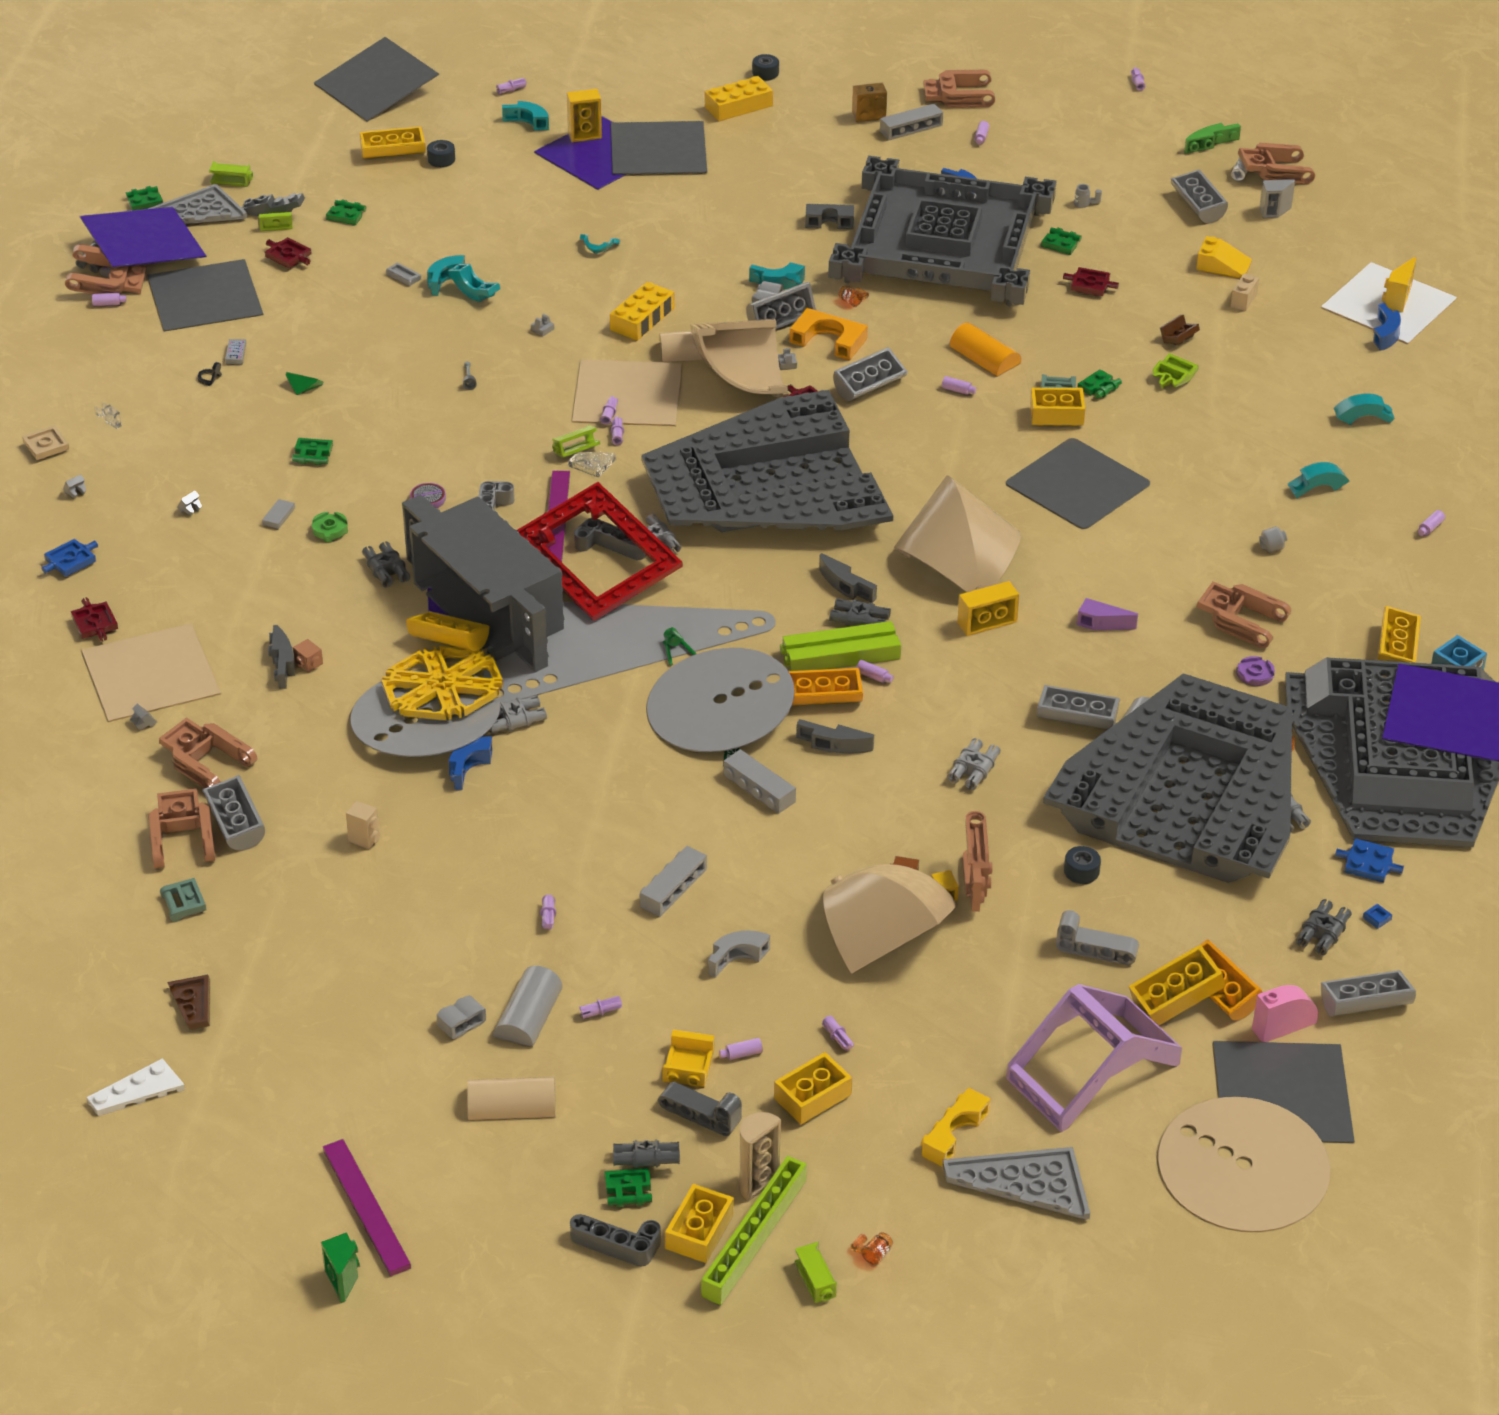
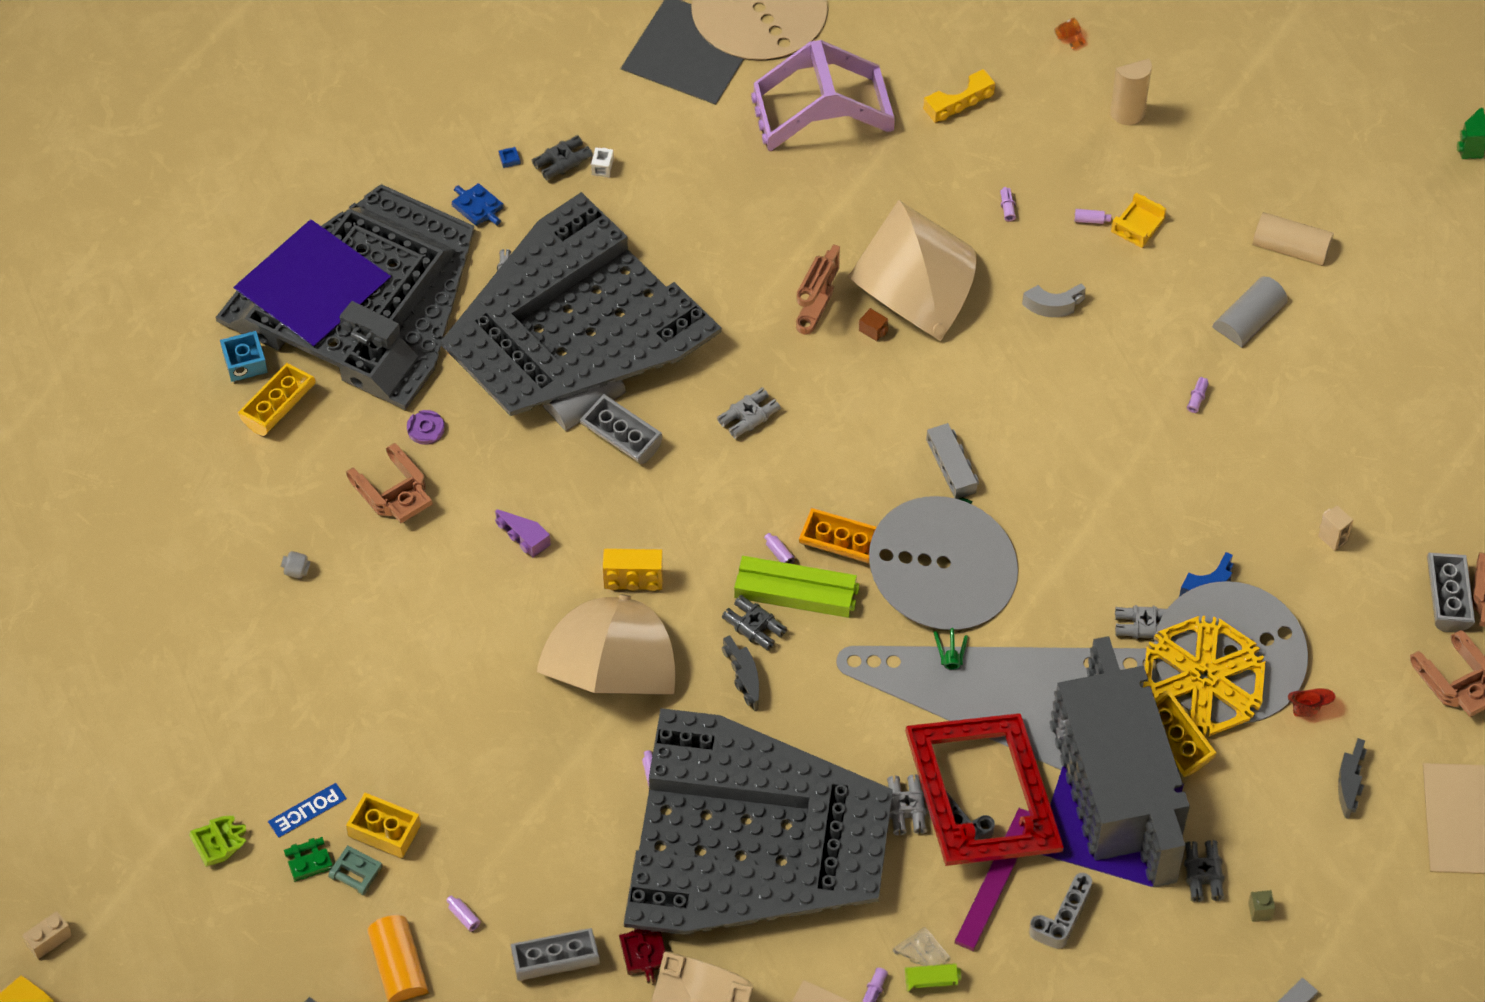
camera: 155 degrees left, 15 degrees up
nougat brick [293,639,323,672] -> none
bright green plate [312,512,348,542] -> none
magenta tile [323,1139,411,1276] -> none
tile [410,483,446,508] -> none
light grey brick [436,995,486,1039] -> none
dark grey beam [570,1214,661,1267] -> none
lavender axle [579,996,622,1019] -> none
green plate [605,1168,652,1207] -> none
dark grey pin [613,1139,680,1168] -> none
light grey brick [639,846,707,917] -> none
dark grey beam [658,1082,742,1136] -> none
yellow brick [665,1184,734,1263] -> none
lime brick [701,1156,807,1305] -> none
yellow brick [774,1052,852,1125] -> none
lime window [795,1241,837,1303] -> none
dark grey slope [796,719,874,753] -> none
yellow brick [931,870,959,901] -> none
light grey wing [943,1147,1090,1220] -> none
dark grey piece [1006,438,1150,529] -> none
light grey beam [1056,910,1139,965] -> none
black wheel [1064,846,1101,884] -> none
yellow brick [1129,944,1226,1026] -> none
reddish brown bracket [1160,315,1200,345] -> none
light orange brick [1201,939,1262,1020] -> none
bright pink brick [1252,985,1318,1042] -> none
teal arch [1288,462,1350,498] -> none
light grey brick [1321,970,1416,1016] -> none
teal arch [1334,393,1395,425] -> none
lavender cylinder [1418,510,1445,536] -> none
none -> blue sticker [268,783,347,838]
none -> dark grey piece [339,301,400,349]
none -> white brick [591,147,614,178]
none -> olive brick [1248,890,1275,922]
none -> clear red piece [1288,688,1336,717]

